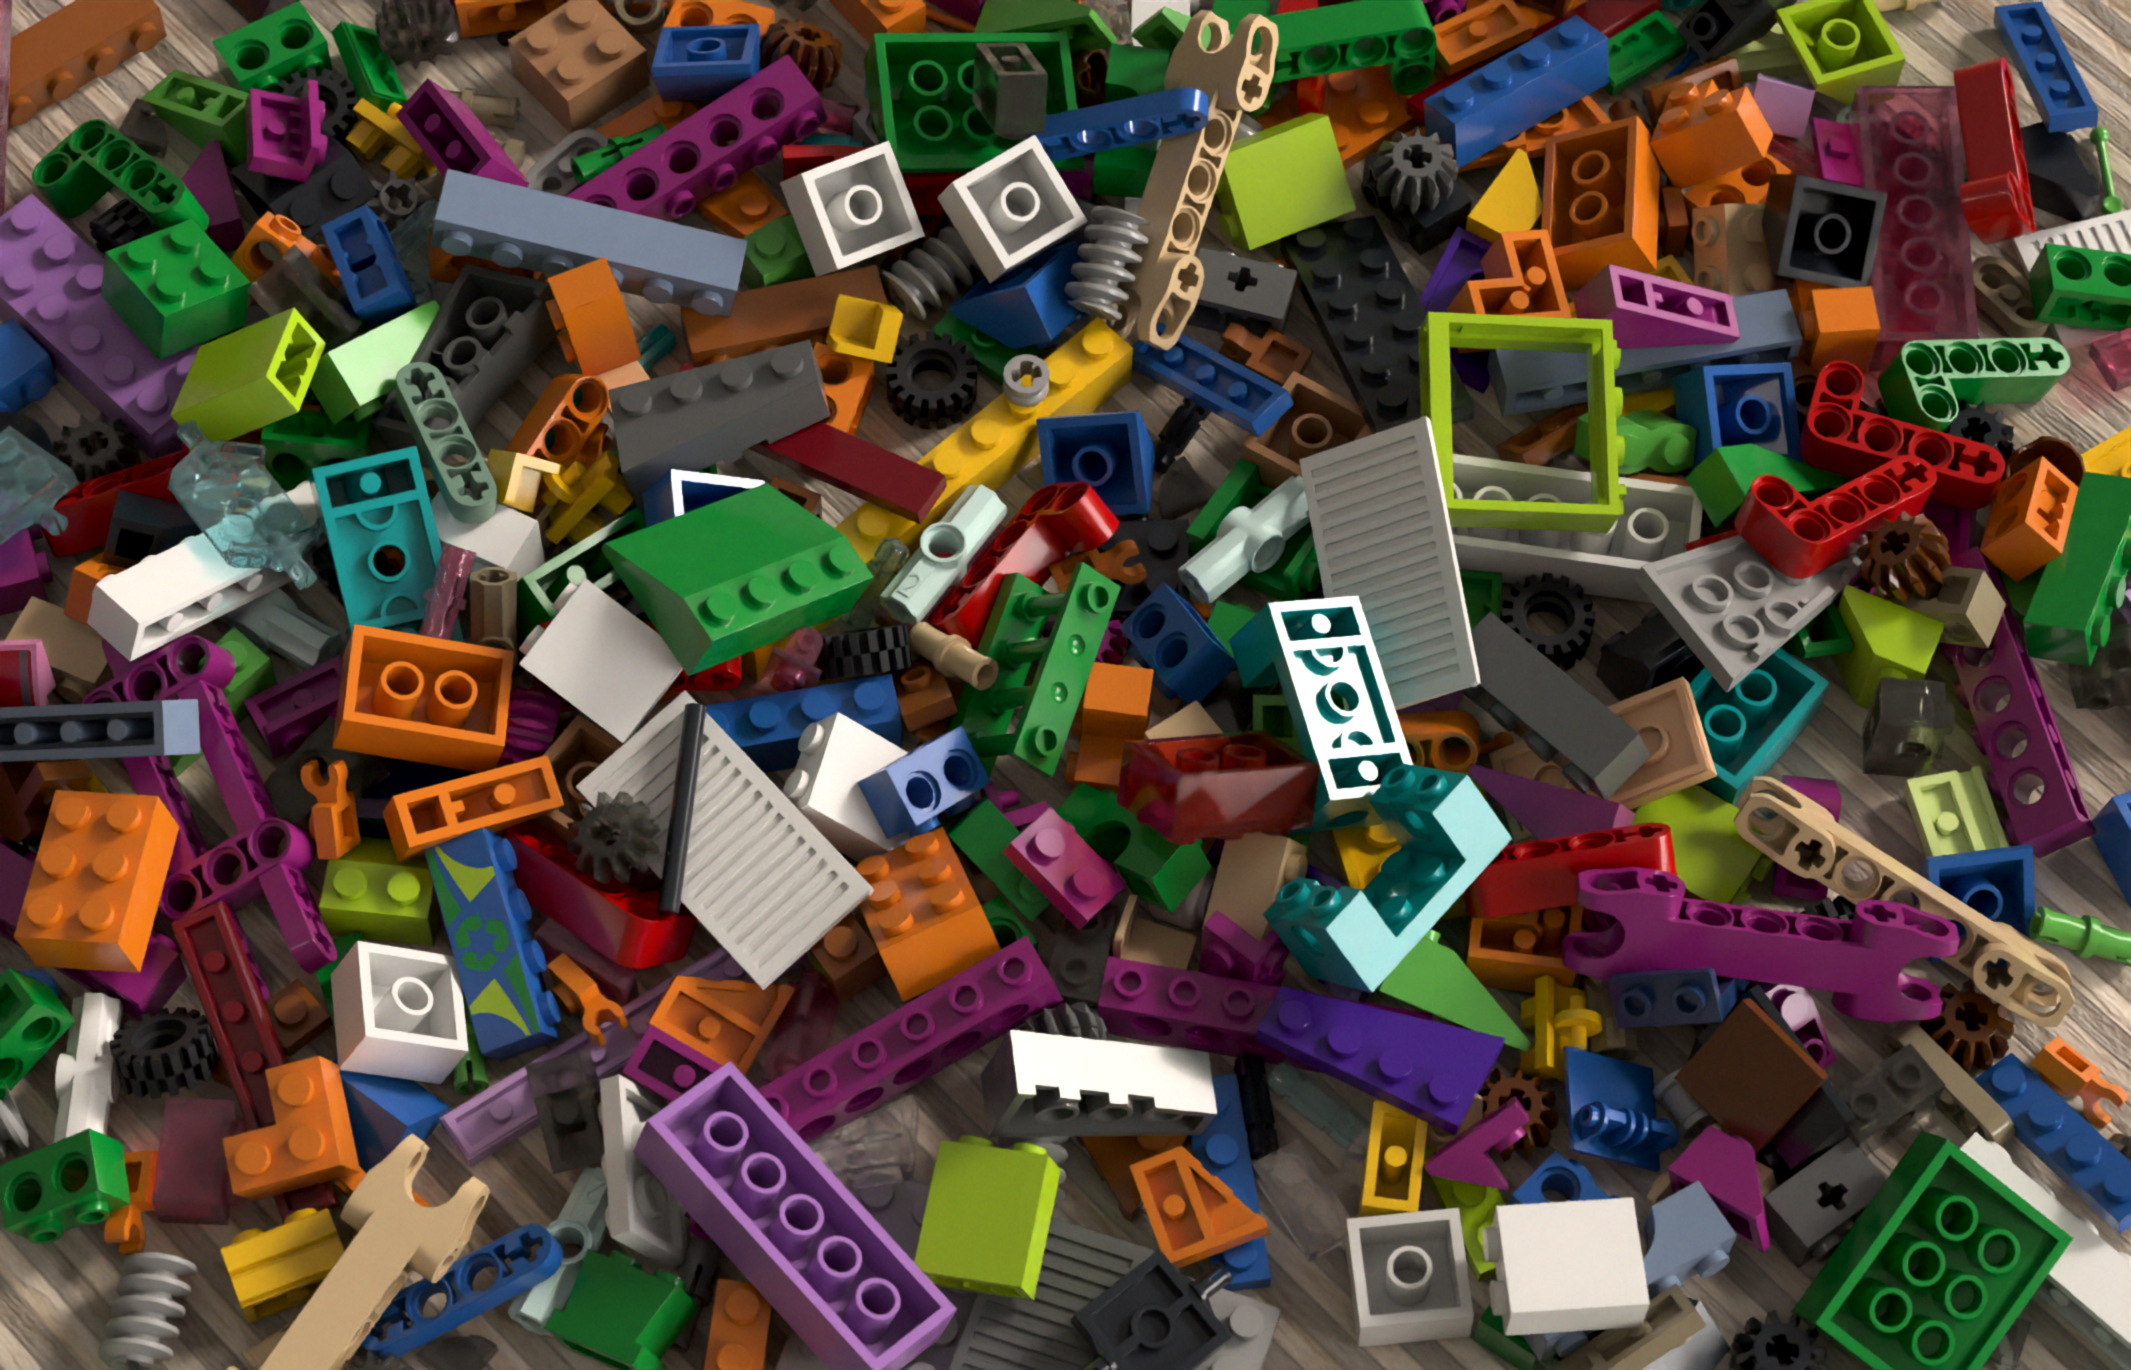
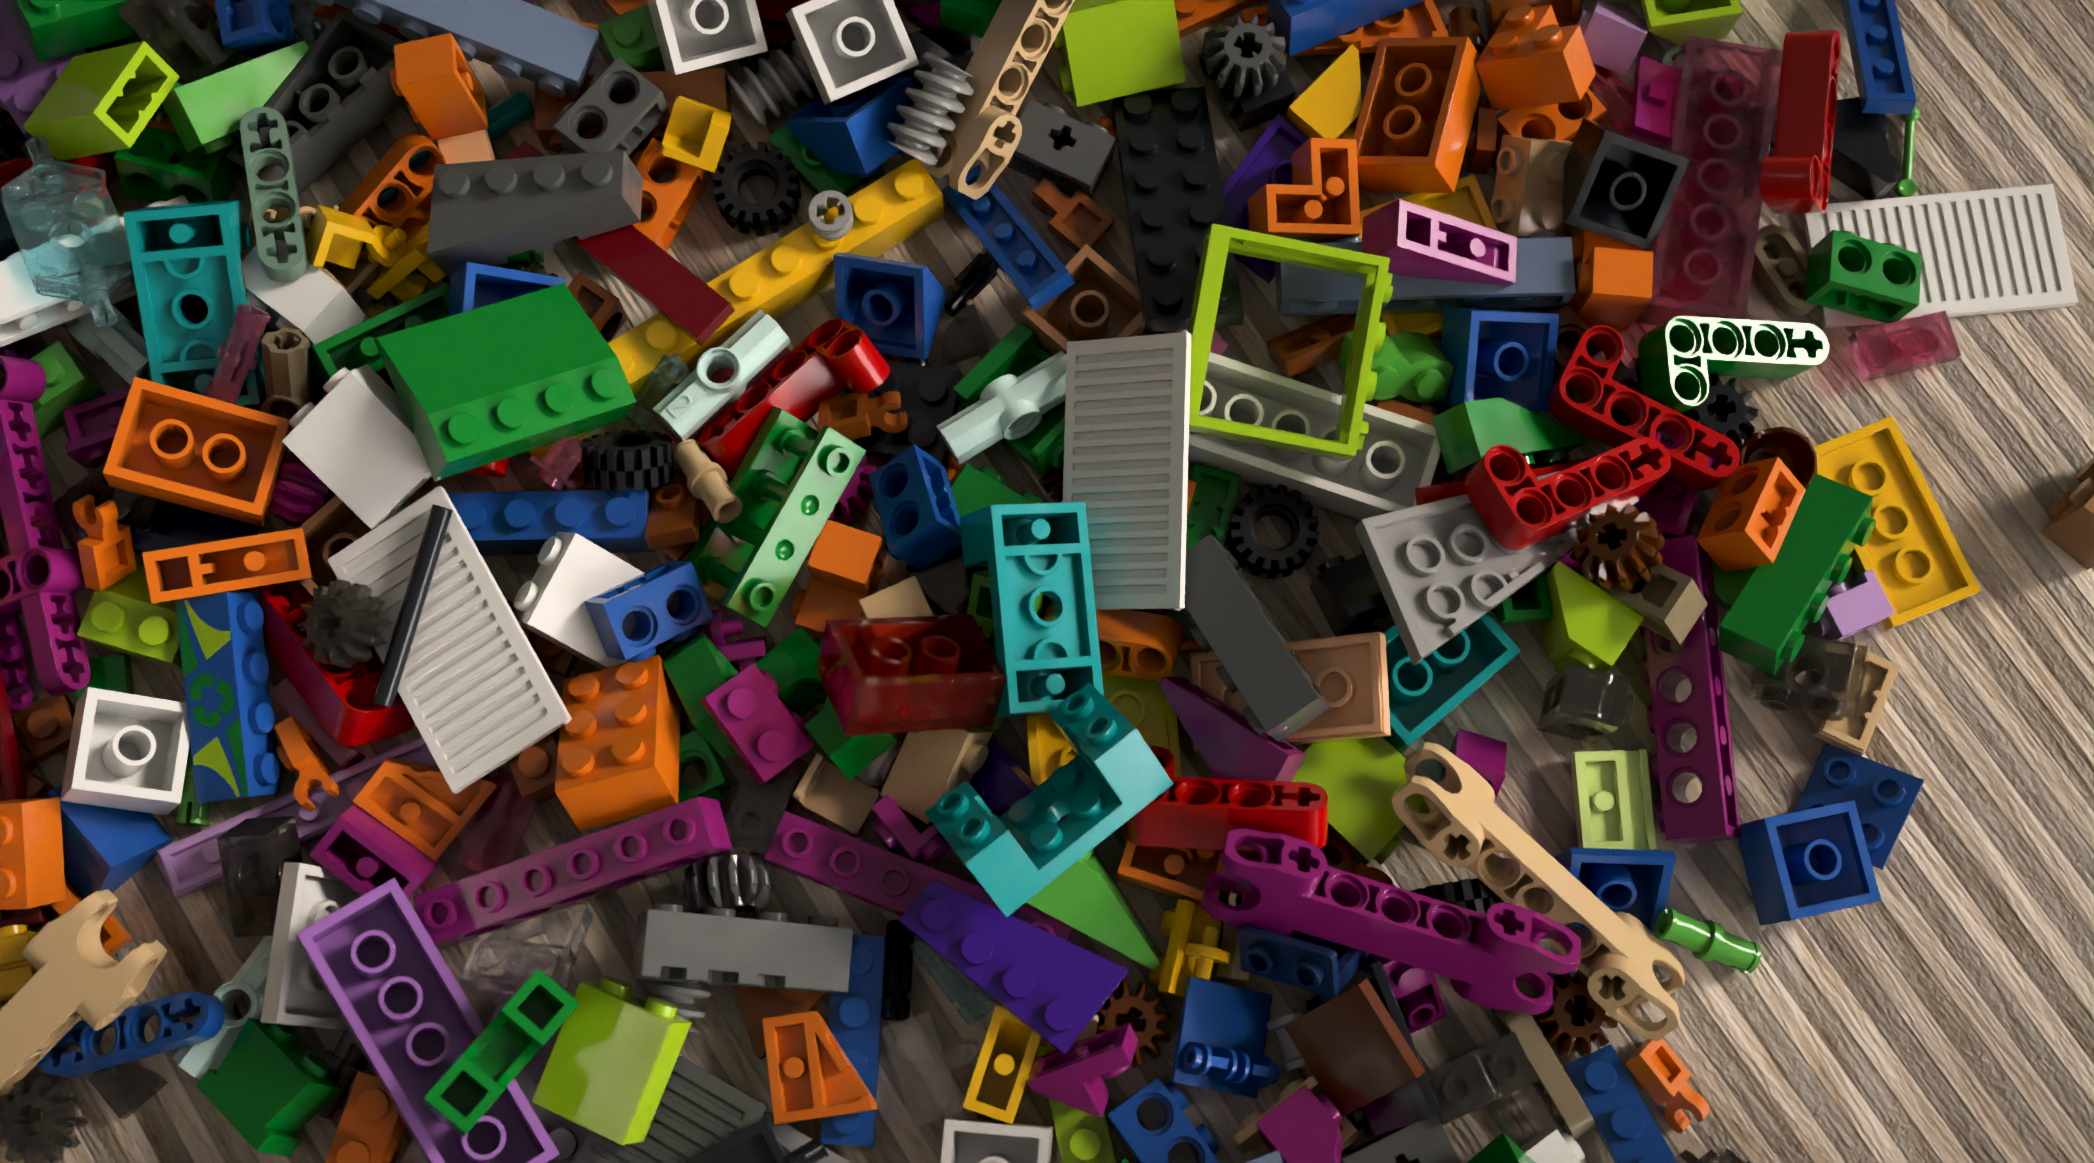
camera: 10 degrees right, 15 degrees up
none -> green arch [420,968,580,1138]
none -> dark grey brick [553,57,669,156]

